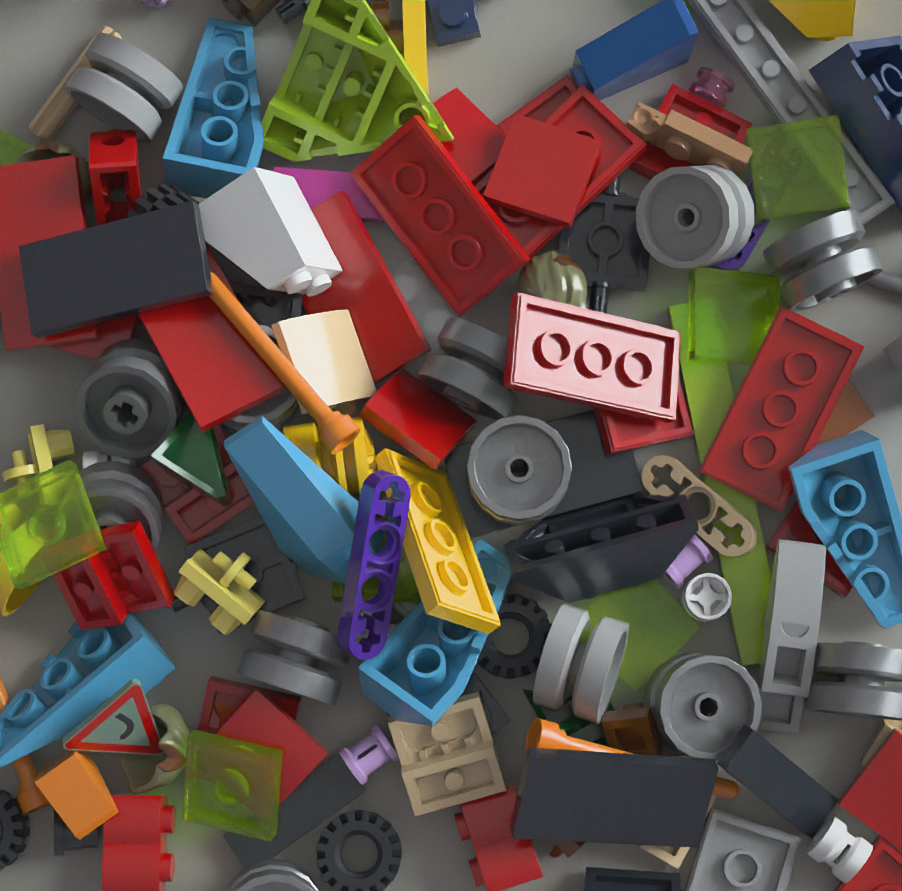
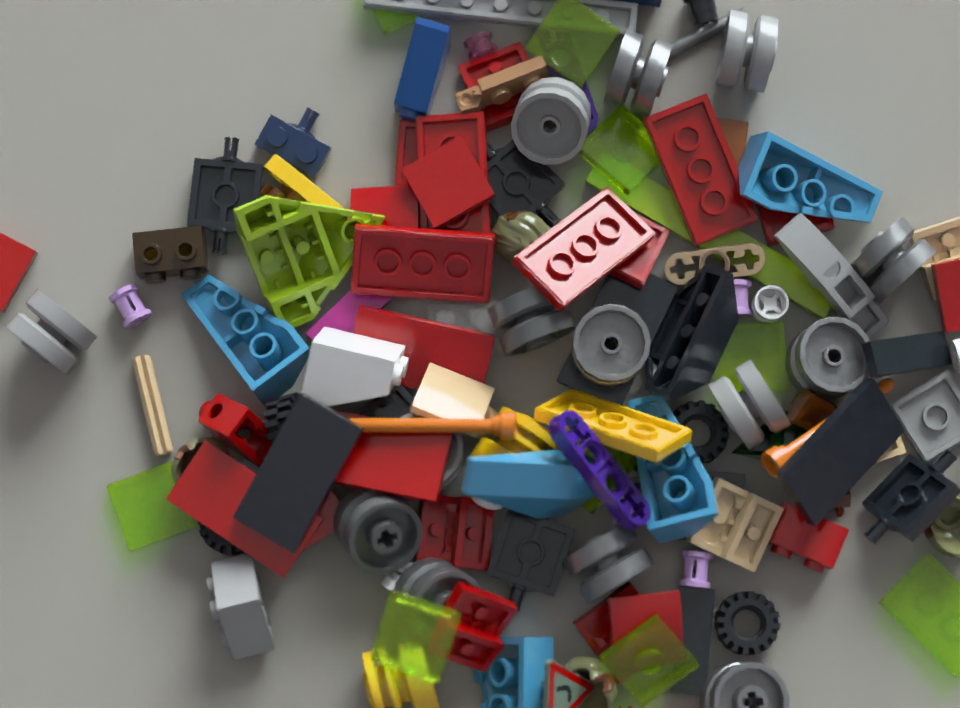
camera: 50 degrees left, 0 degrees up
light yellow hips [2,424,78,515] -> none
light grey wheel [64,32,184,143] -> none
dark green slope [150,413,232,507] -> none
light yellow hips [174,549,266,635] -> none
red slope [359,368,477,470] -> none

